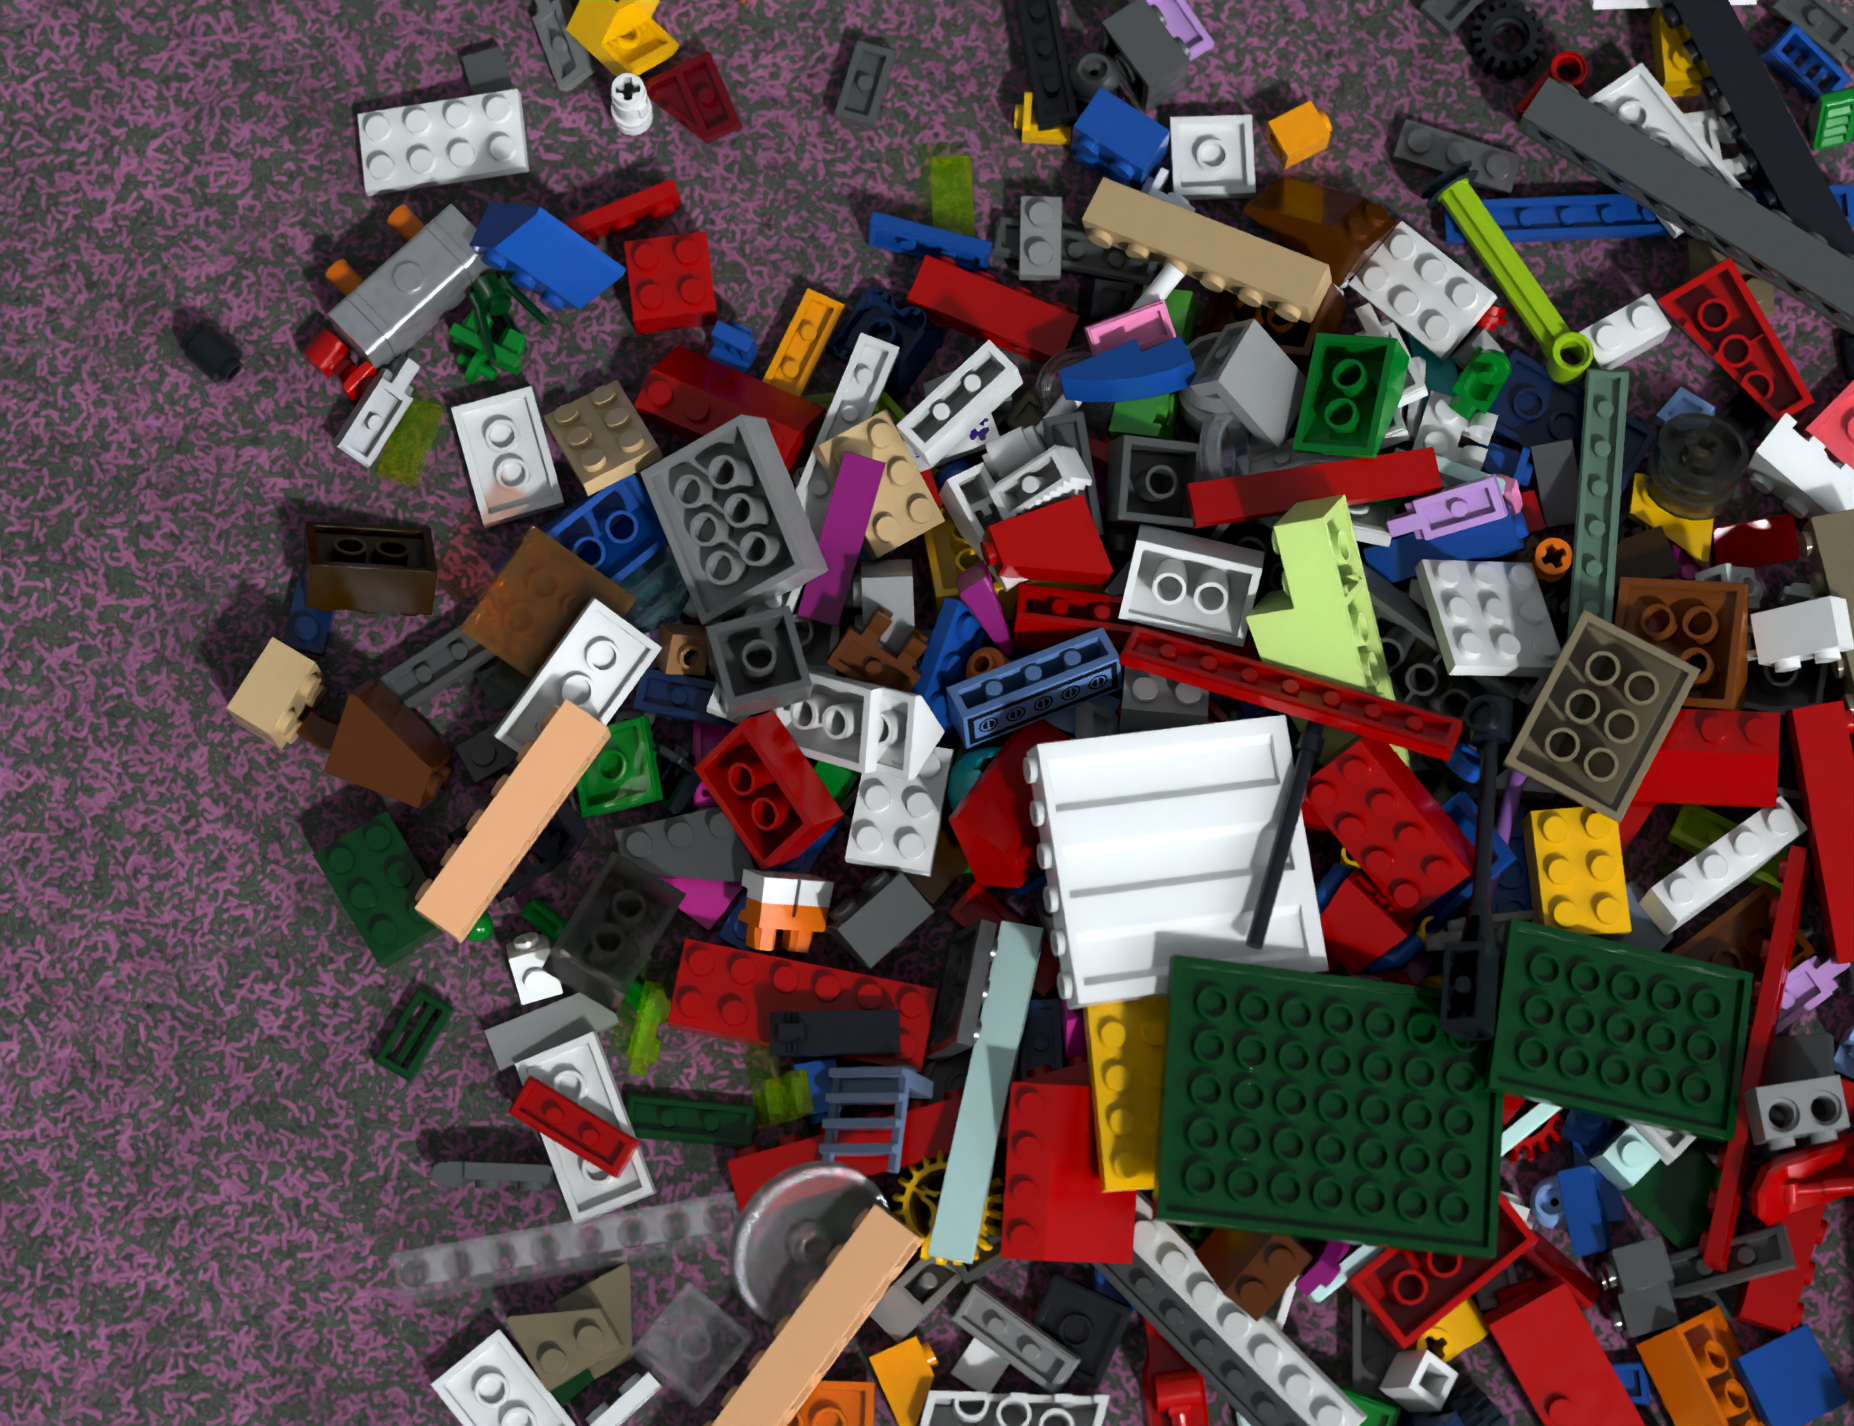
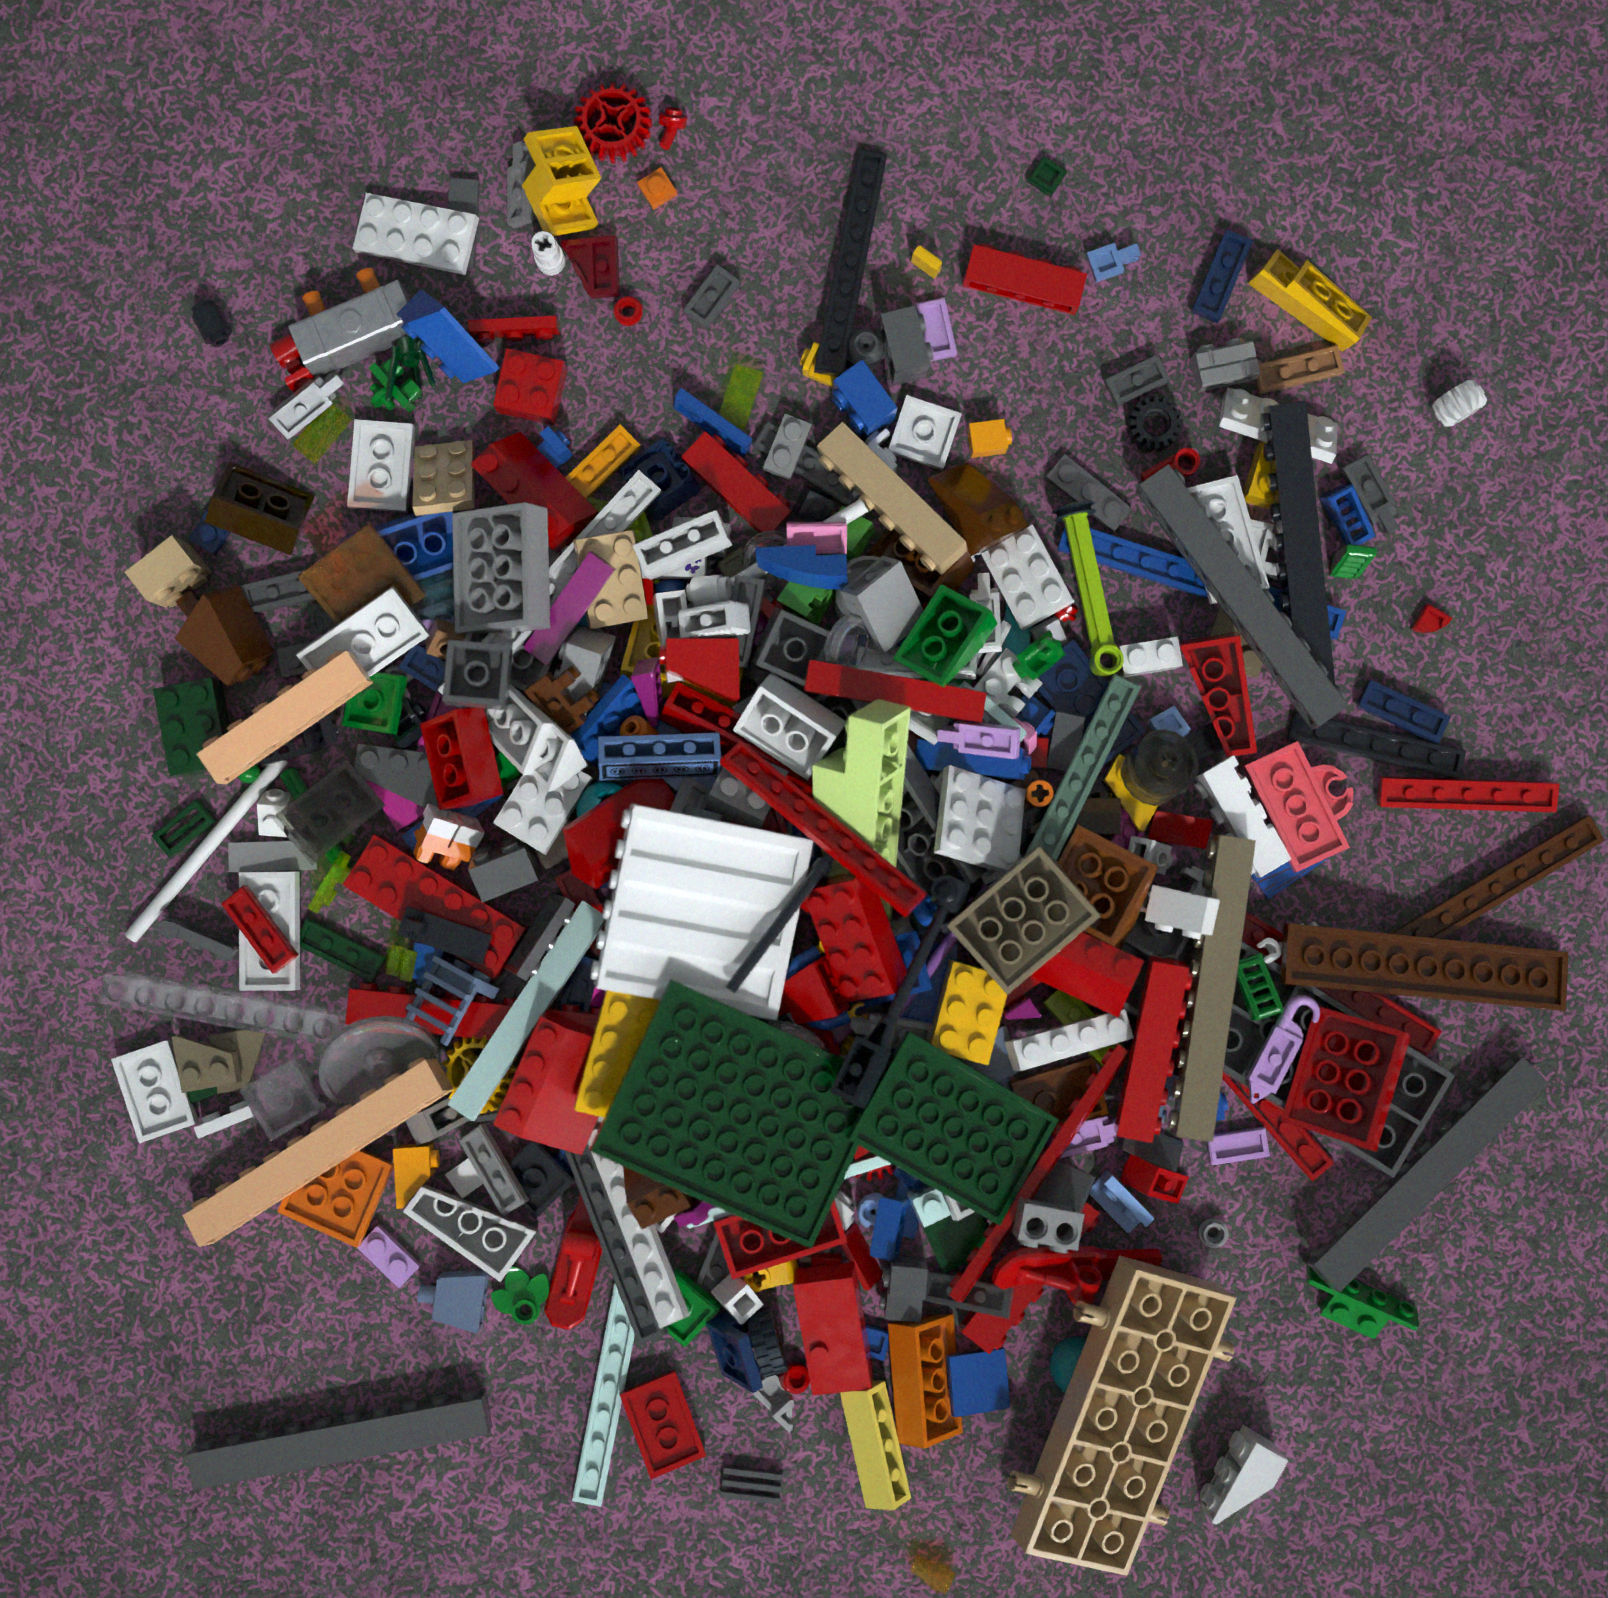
camera: 20 degrees right, 10 degrees up
none -> white piece [124,754,289,942]
none -> red plate [614,296,643,326]
none -> magenta slope [1002,995,1041,1020]

